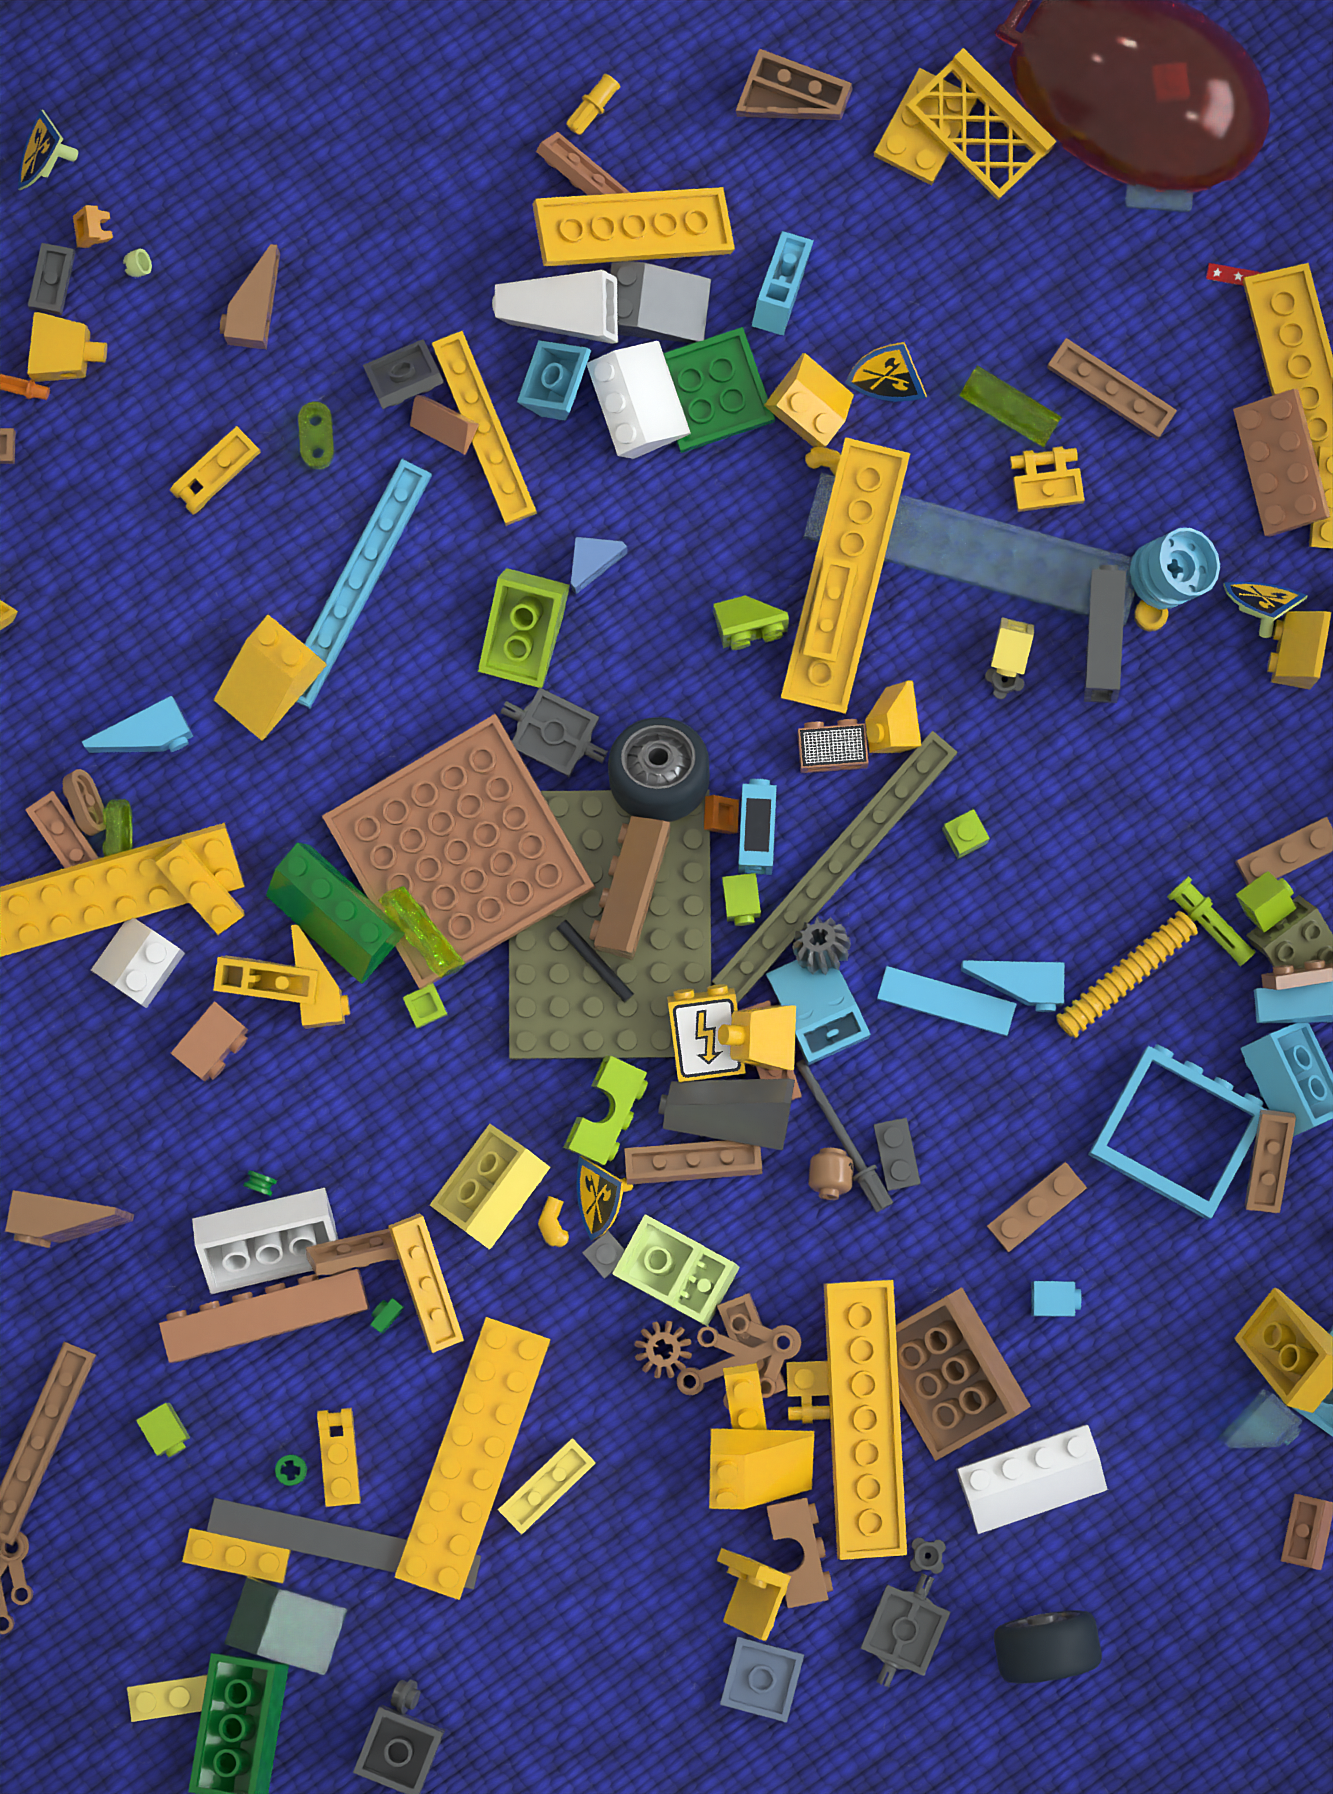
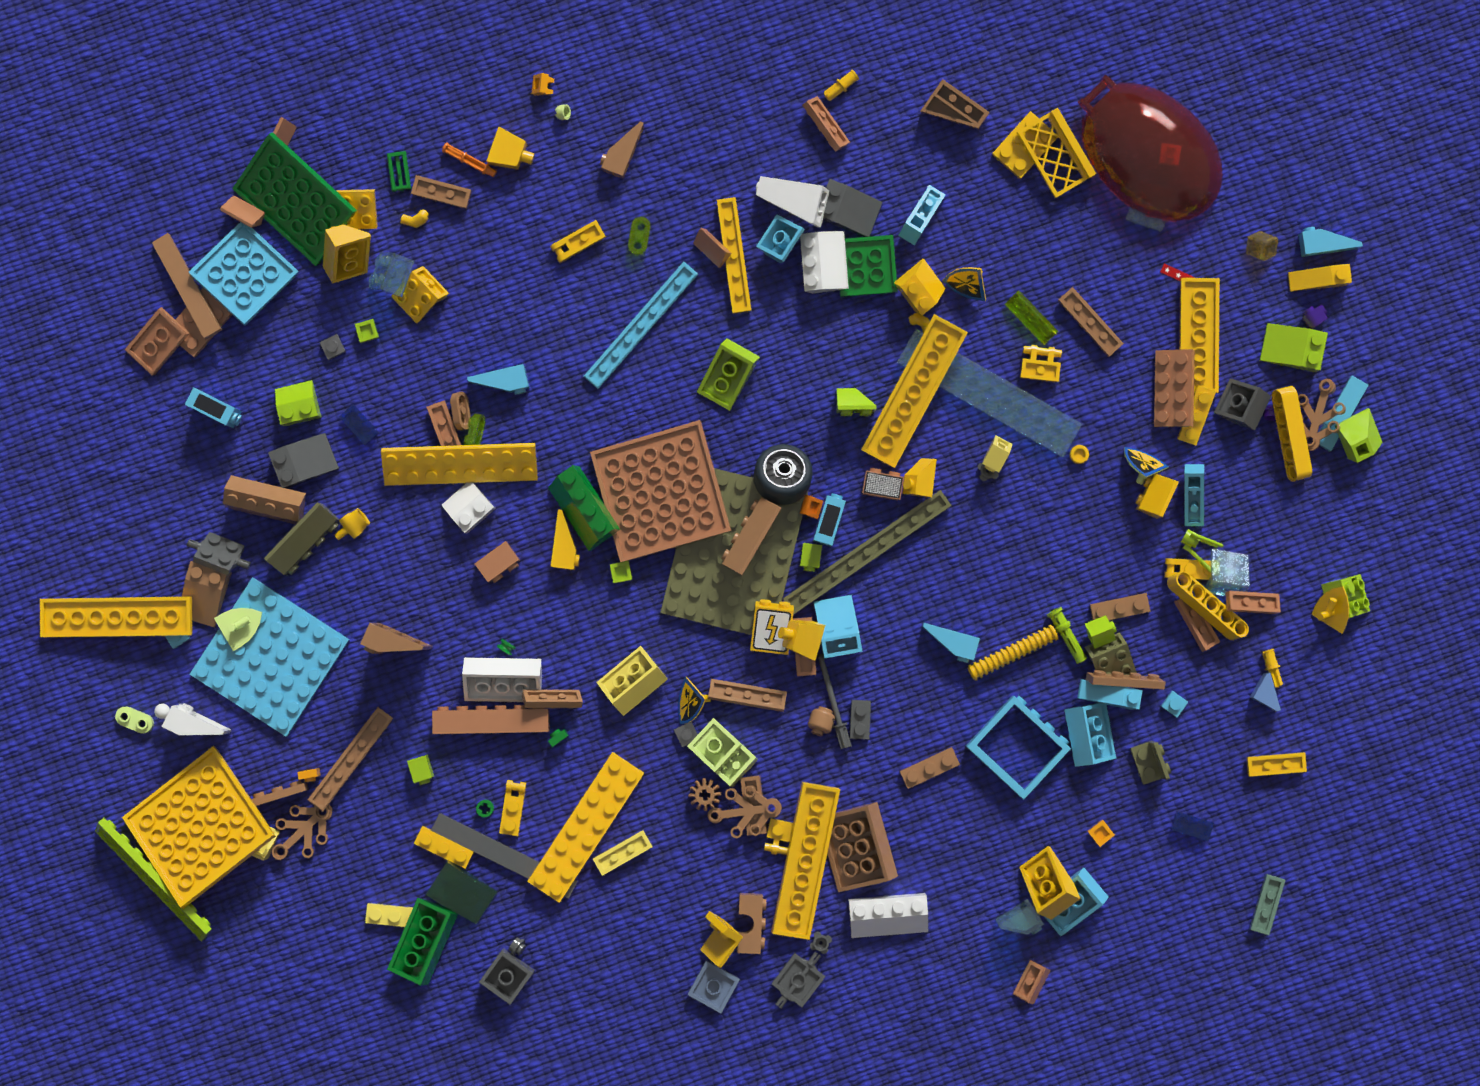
camera: 10 degrees right, 5 degrees up
shield [18,110,78,190] -> none
dark grey plate [28,243,76,315] -> none
yellow plate [155,838,245,935] -> none
yellow slope [213,955,318,1004] -> none
yellow slope [214,615,327,741] -> none
dark grey plate [363,339,444,409] -> none
clear neon green plate [378,886,466,978] -> none
yellow plate [388,1213,464,1353] -> none
dark grey plate [500,687,608,778] -> none
yellow plate [532,187,735,266] -> none
yellow arm [538,1196,569,1247] -> none
black bar [556,920,634,1003] -> none
lime arch [563,1055,648,1165] -> none
medium blue slope [571,537,627,594] -> none
dark grey slope [658,1078,795,1150] -> none
yellow slope [709,1429,814,1510] -> none
yellow plate [723,1363,767,1430] -> none
flat silver gear [792,917,851,975] -> none
yellow plate [803,556,858,662] -> none
medium azure tile [877,966,1016,1037] -> none
lime brick [942,809,990,859] -> none
black wheel [994,1610,1102,1684] -> none
medium azure brick [1031,1281,1081,1317] -> none
dark grey slope [1084,565,1126,703] -> none
medium azure wheel [1130,528,1220,609] -> none
medium nougat plate [1245,1109,1296,1213] -> none

